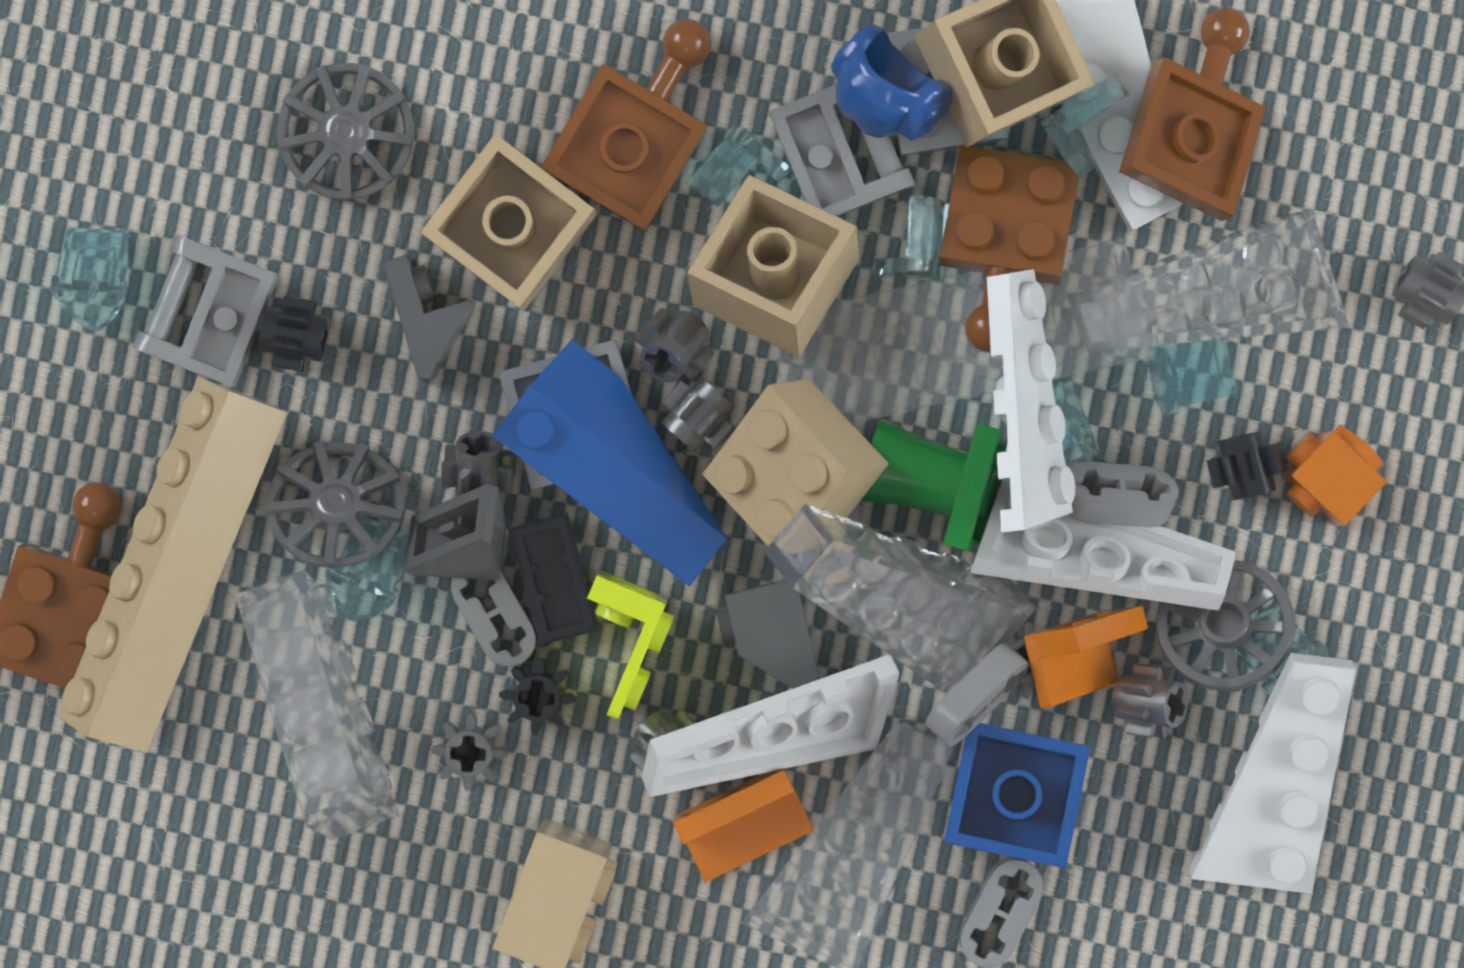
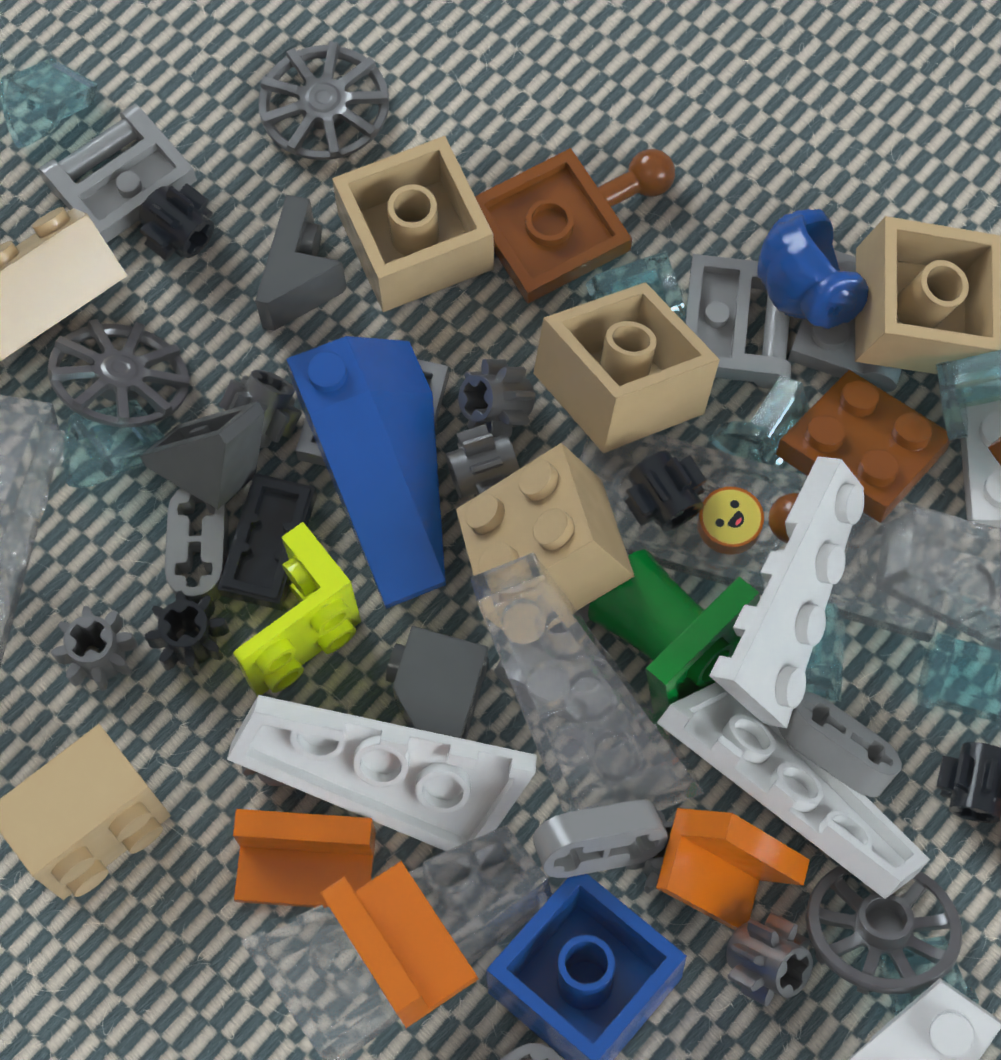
camera: 25 degrees right, 20 degrees down
none -> orange panel [320,861,478,1028]
none -> black gear [625,450,707,531]
none -> light yellow tile [697,487,764,555]

